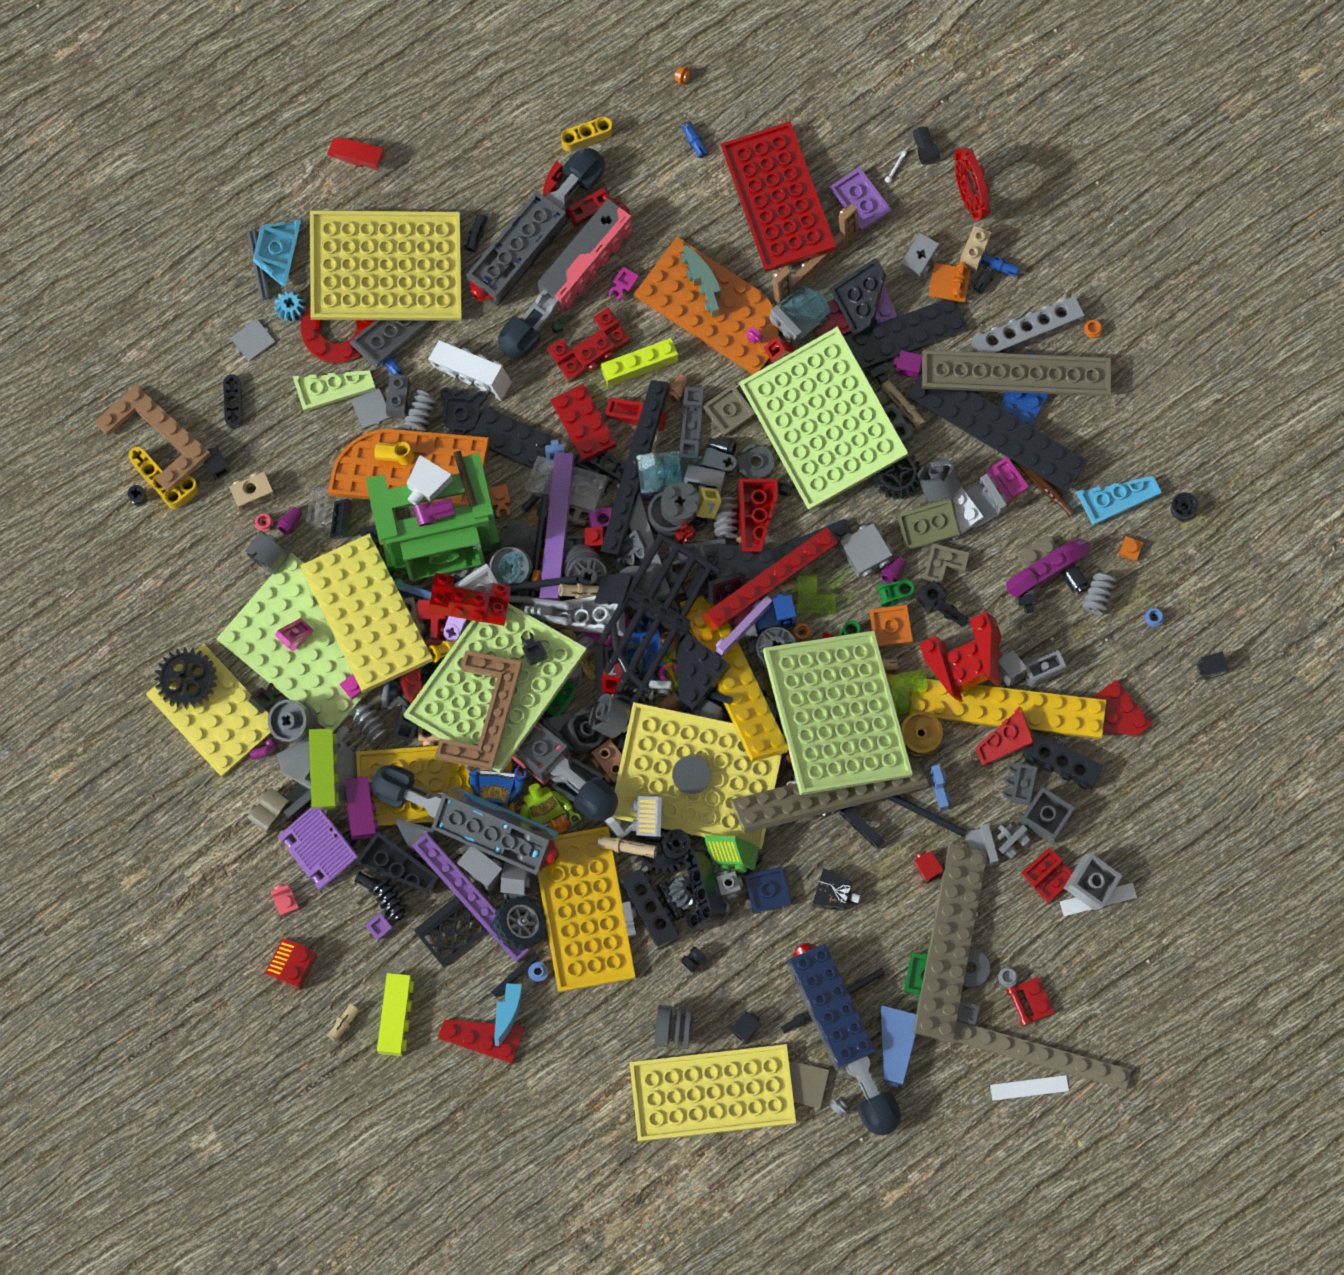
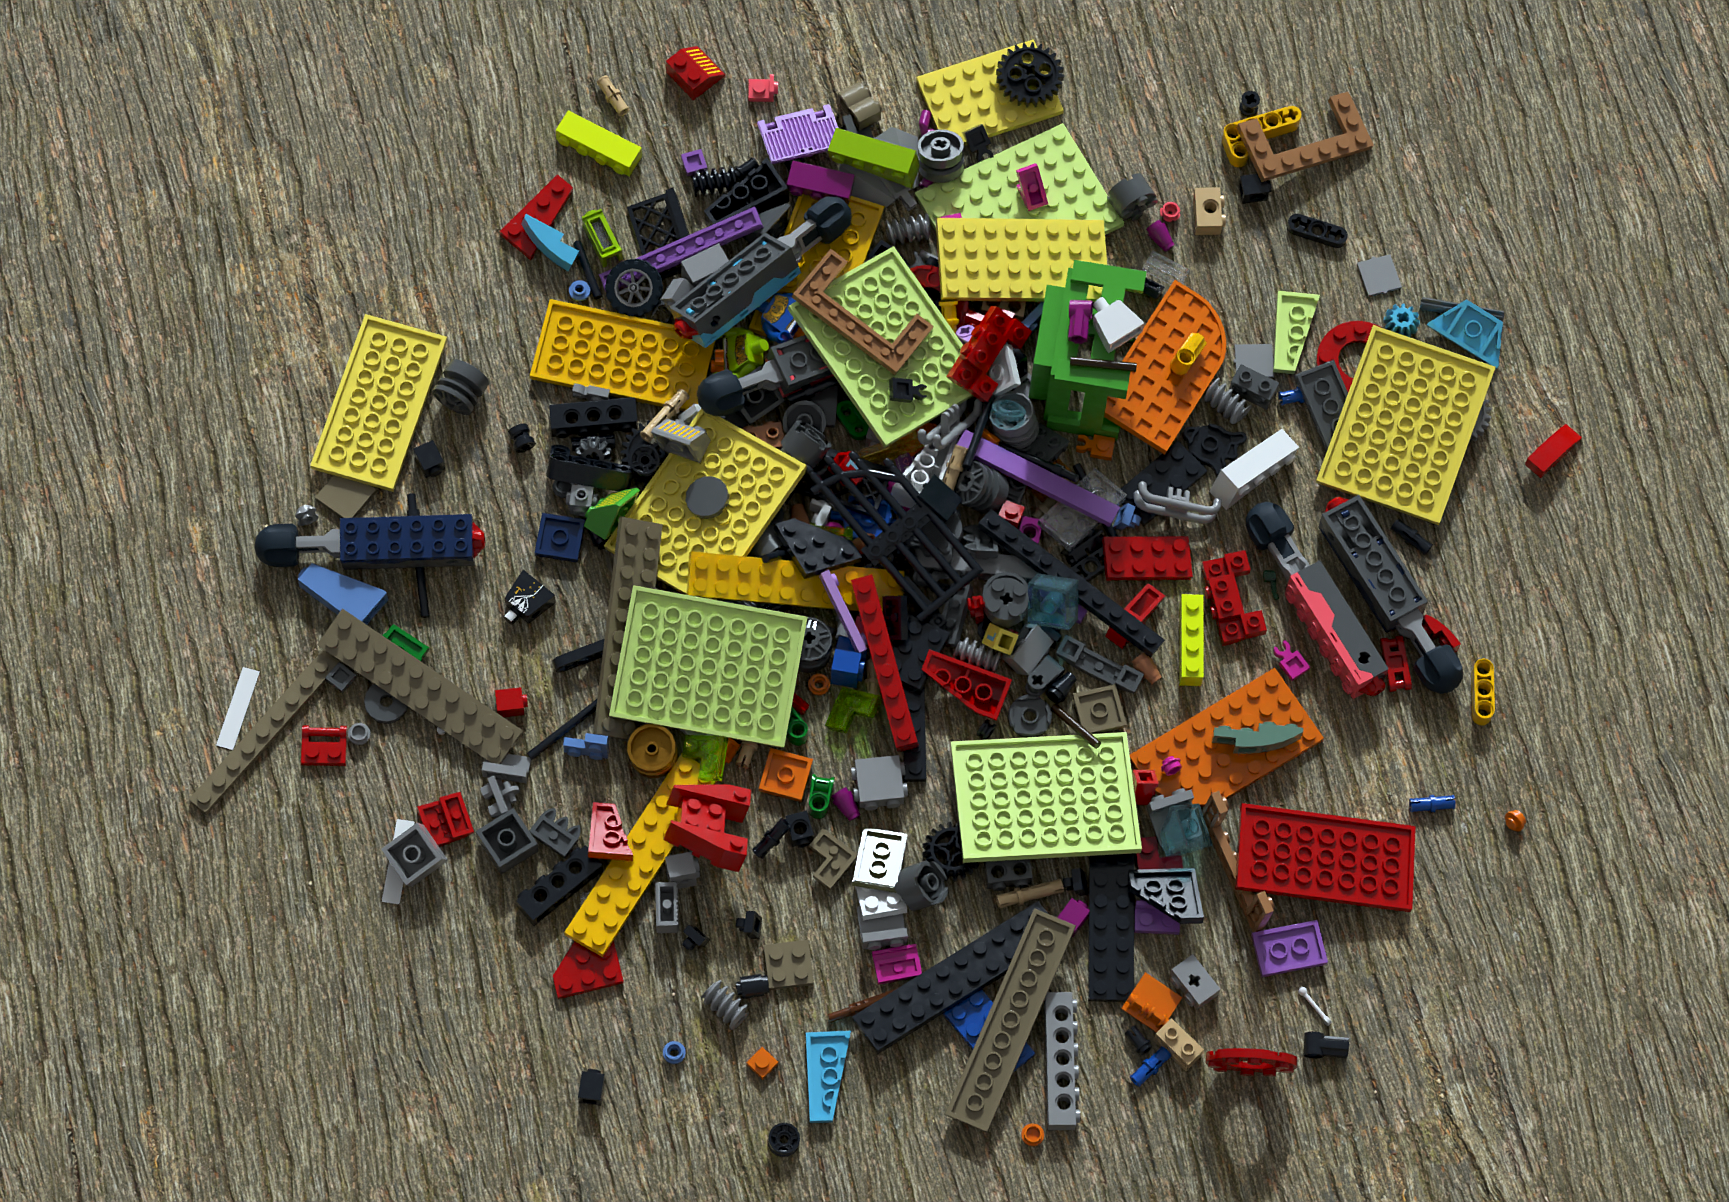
camera: 105 degrees right, 5 degrees down
magenta brick [1006,538,1090,598] -> none
none -> lime window [582,209,623,268]
none -> black tile [682,925,710,951]
none -> dark brown bar [1051,704,1101,749]
none -> light grey piece [1133,481,1222,524]

